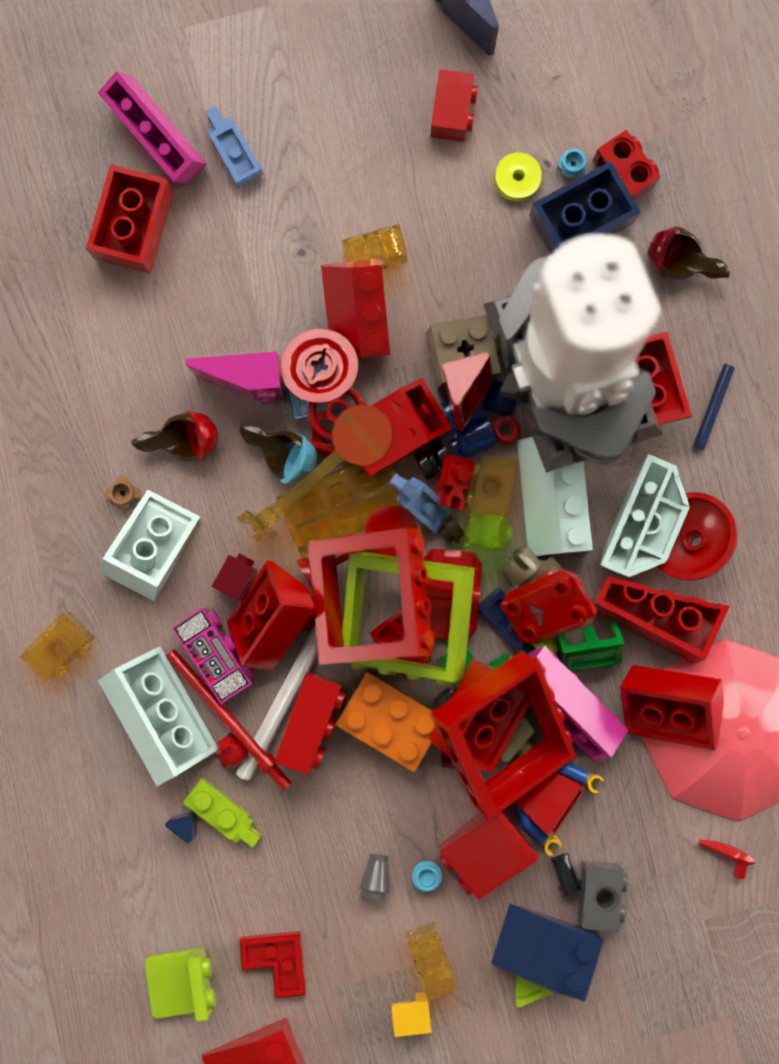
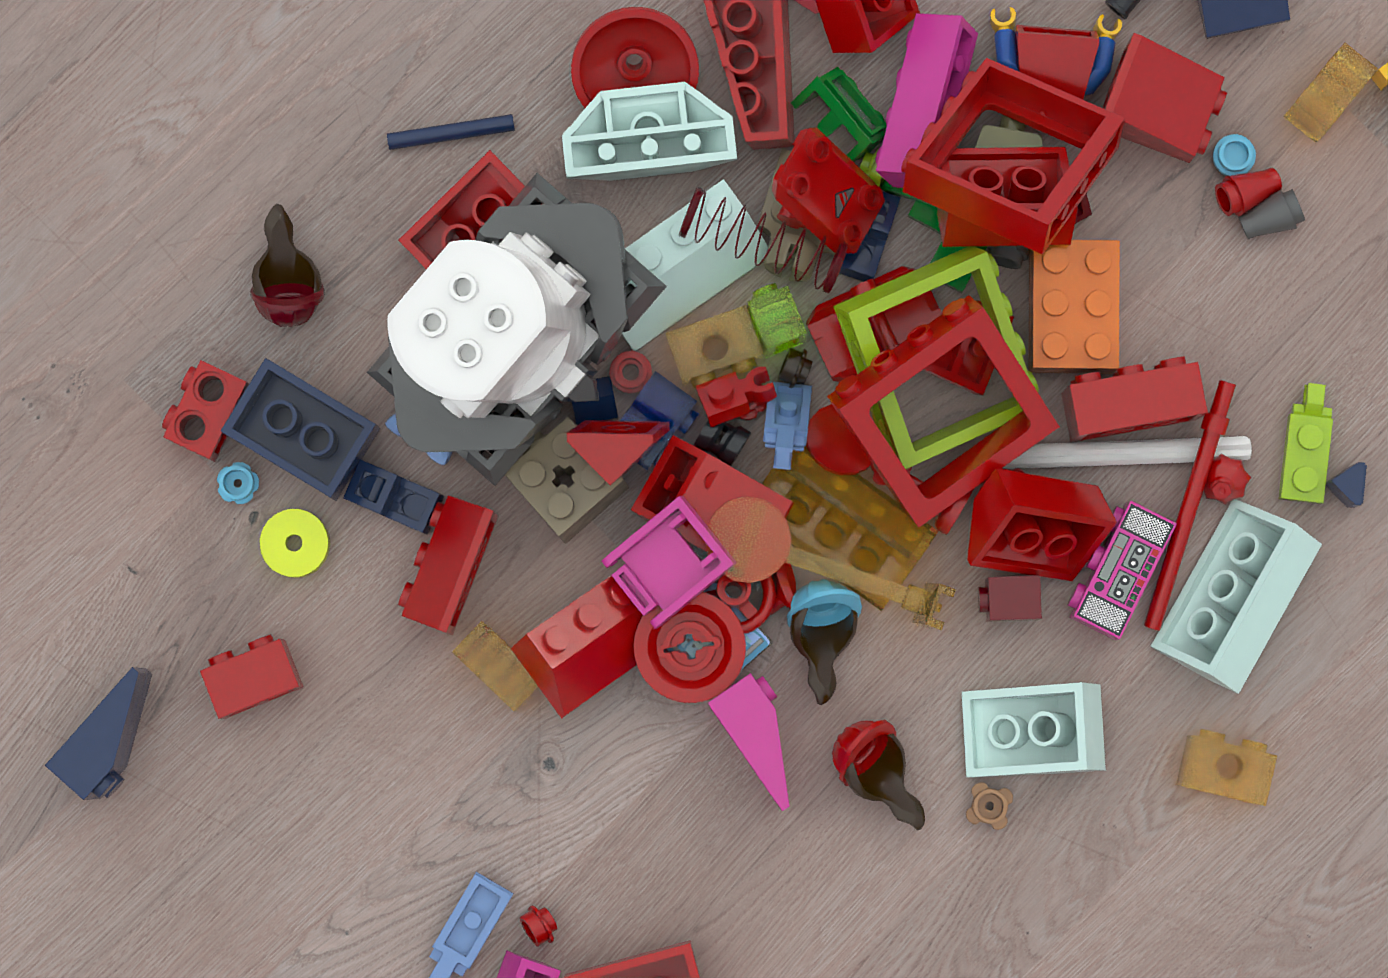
camera: 120 degrees left, 0 degrees up
none -> dark blue slope [343,459,444,535]
none -> red slope [398,495,499,636]
none -> red plate [519,905,558,947]
none -> dark pink container [601,496,737,629]
none -> dark red piece [679,187,848,294]
none -> red cone [1215,167,1282,216]

